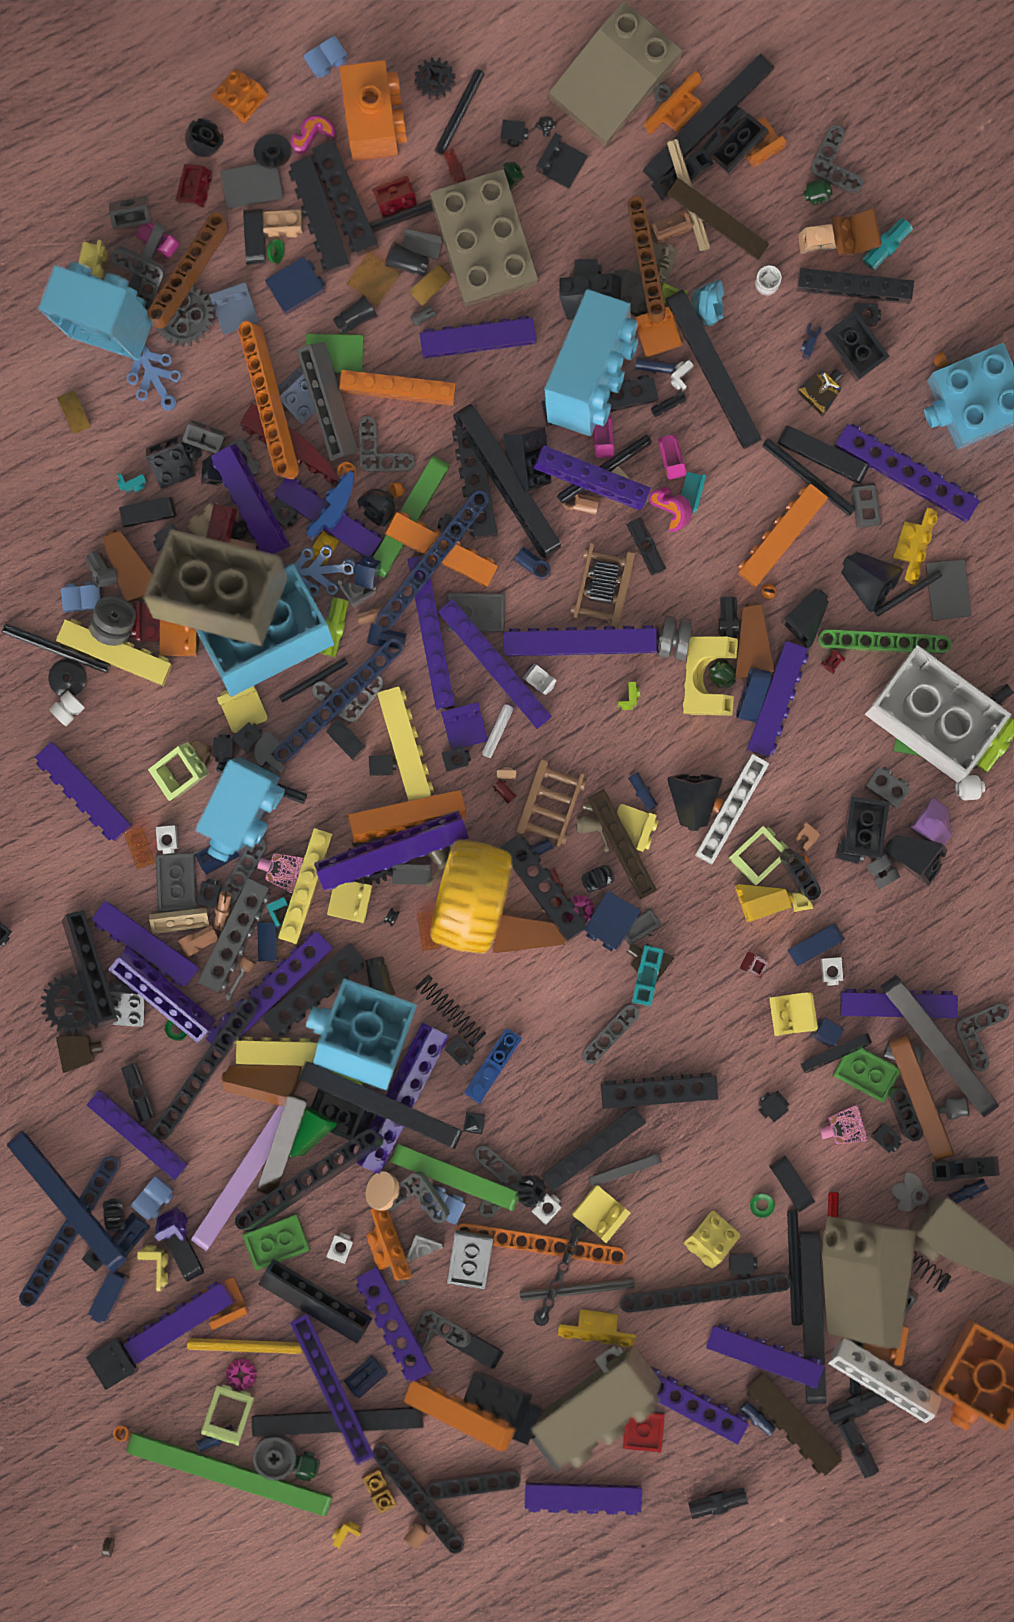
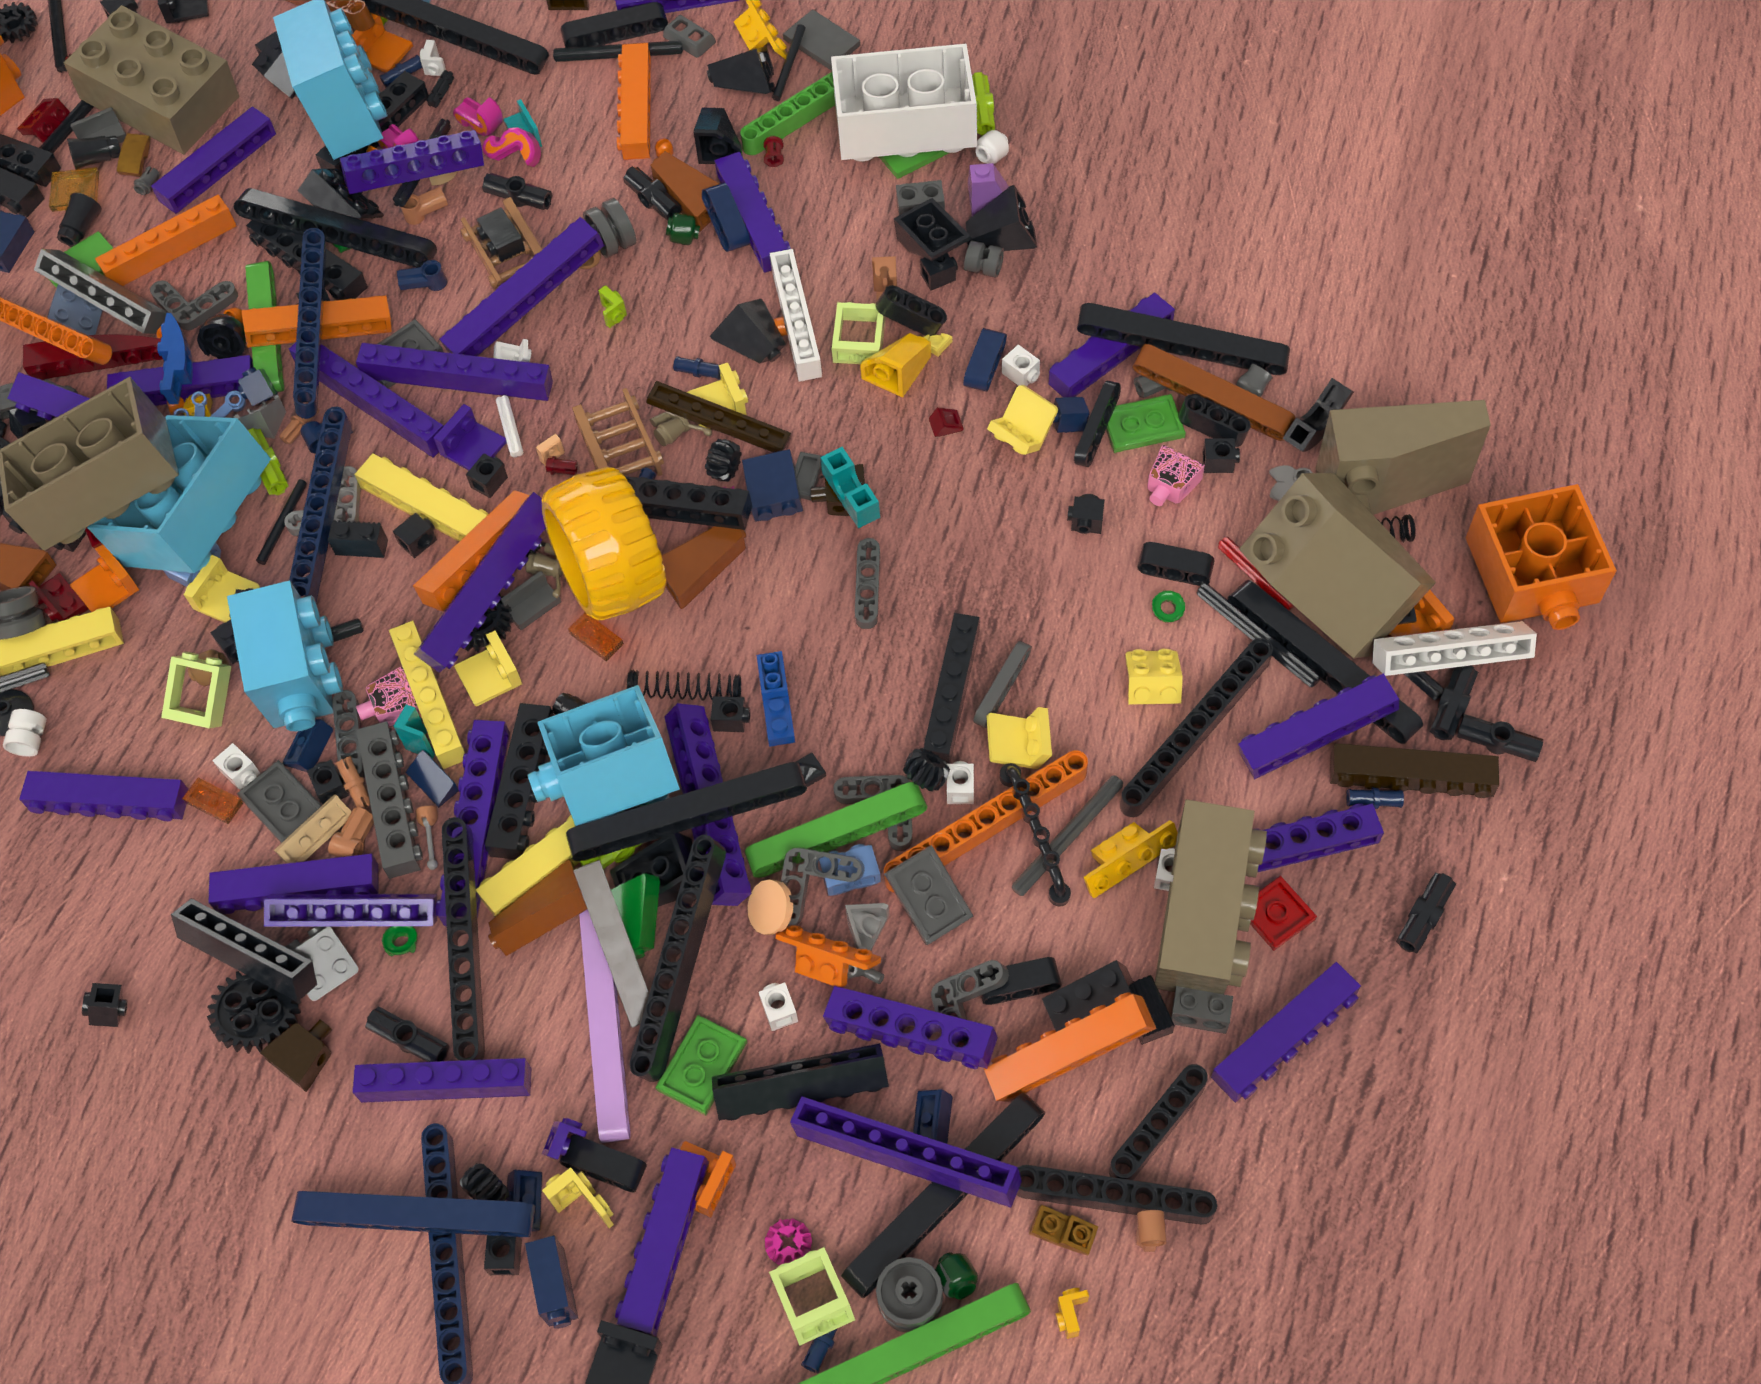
camera: 40 degrees left, 25 degrees down
medium blue brick [131,1175,174,1220] -> none
yellow axle [187,1338,302,1354] -> none
black bush [384,907,400,927] -> none
black brick [600,1072,718,1109] -> none
light yellow arch [683,637,738,716] -> none
black brick [729,1252,757,1277] -> none
dark grey beam [955,1004,1009,1072] -> none

